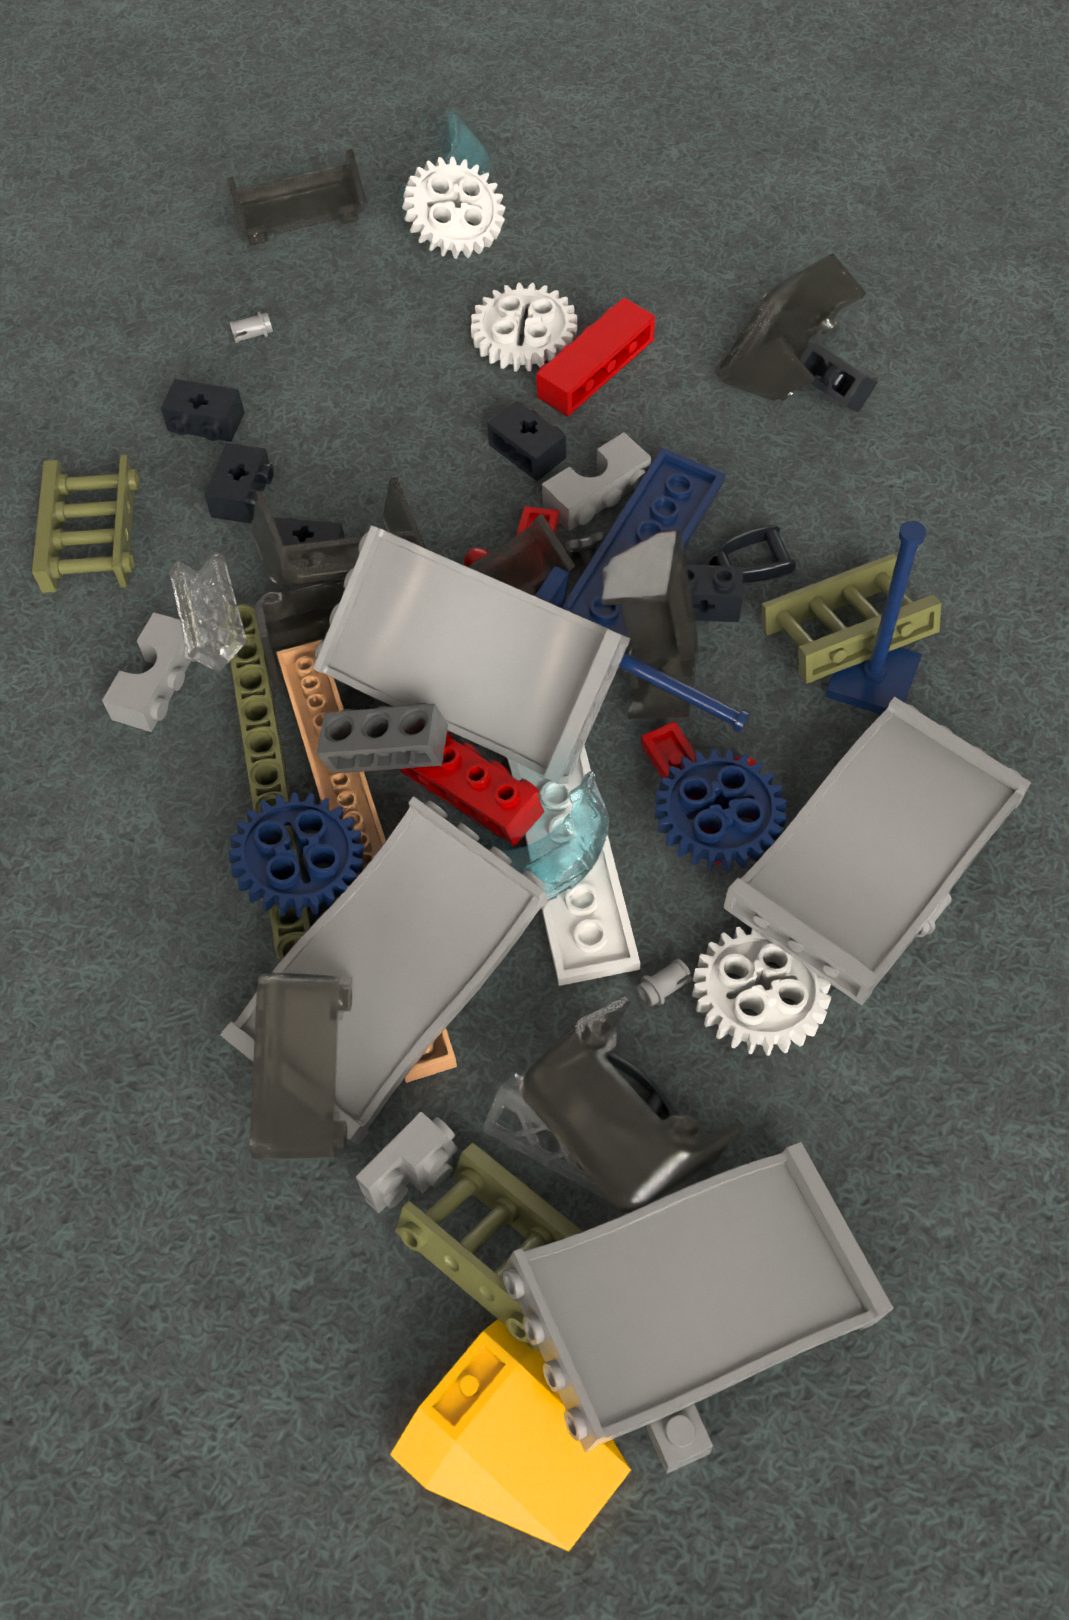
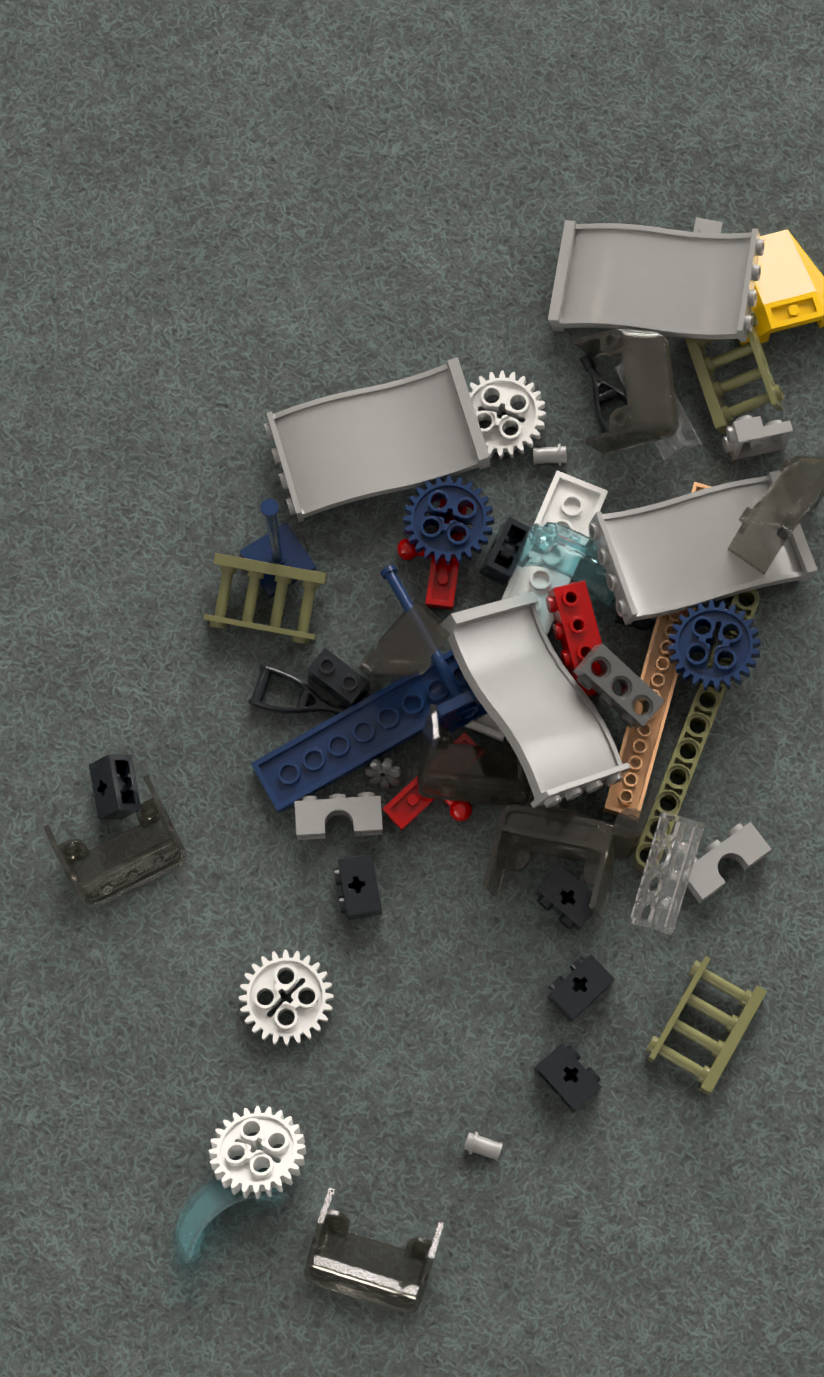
camera: 150 degrees left, 15 degrees up
red brick [536,298,655,417] -> none
none -> black brick [479,517,534,585]

